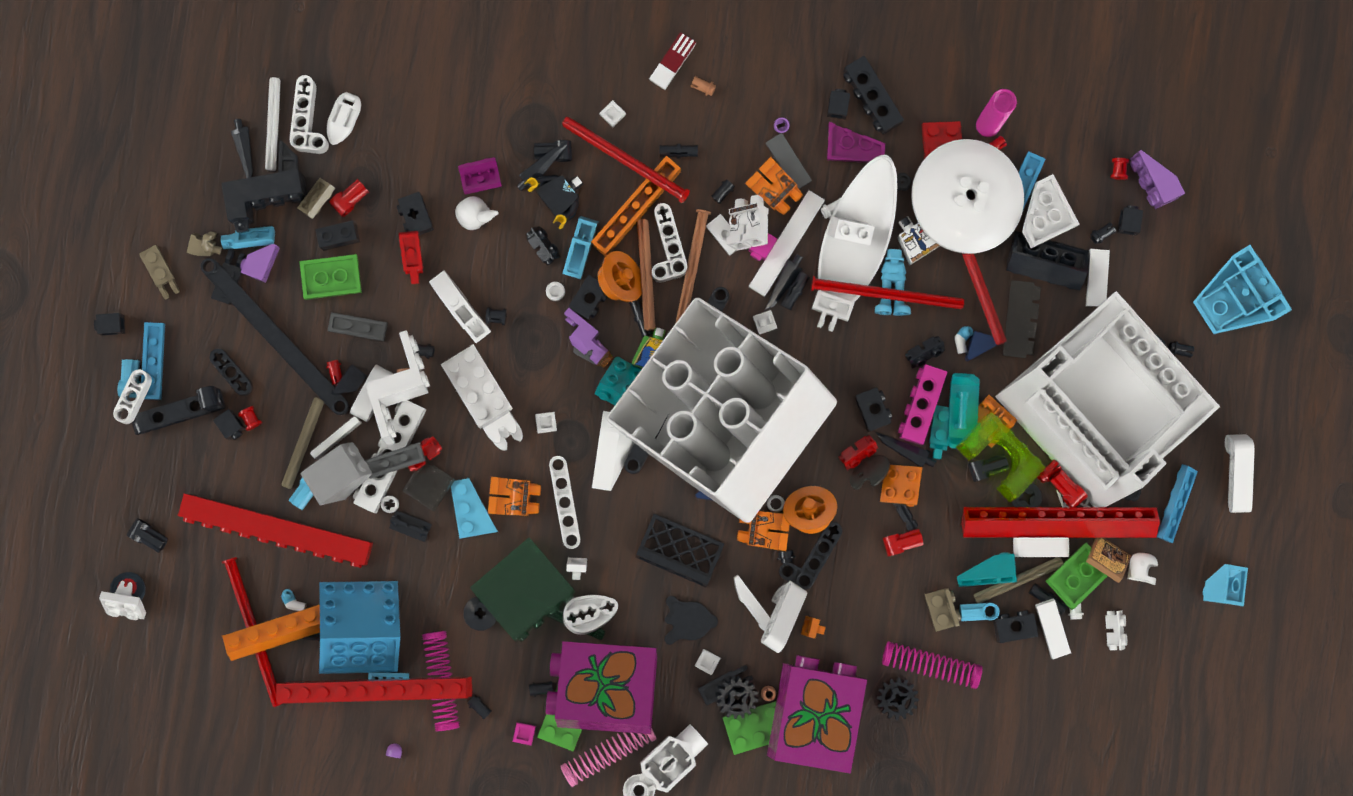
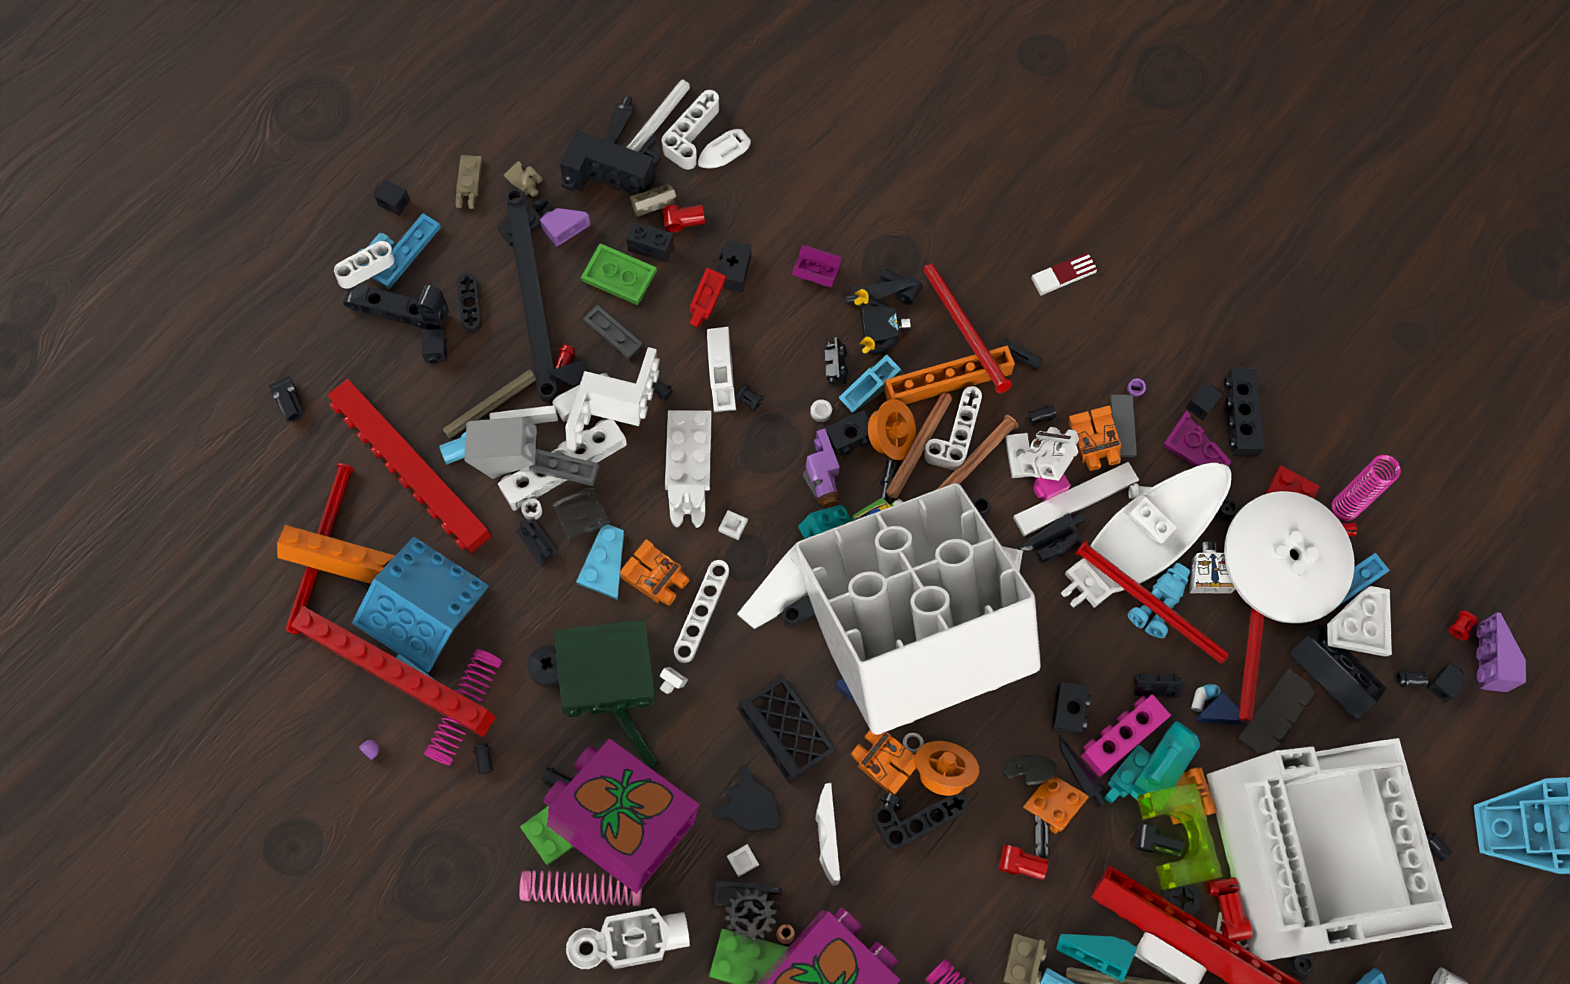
camera: 30 degrees right, 15 degrees down
white plate [99,572,146,620] -> none
medium azure hinge [220,226,275,249] -> none
red bush [238,406,262,431] -> none
arm [281,589,306,611] -> none
red hinge [408,436,443,472] -> none
white hair [455,196,499,230] -> none
dark pink tile [512,722,536,746] -> none
white piece [563,595,618,635] -> none
white tile [599,100,626,128] -> none
nougat pin [691,76,716,96] -> none
white beam [761,581,807,653] -> none
orange tile [801,616,826,638] -> none
red hinge [838,435,878,471] -> none
white tile [1086,249,1110,307] -> none

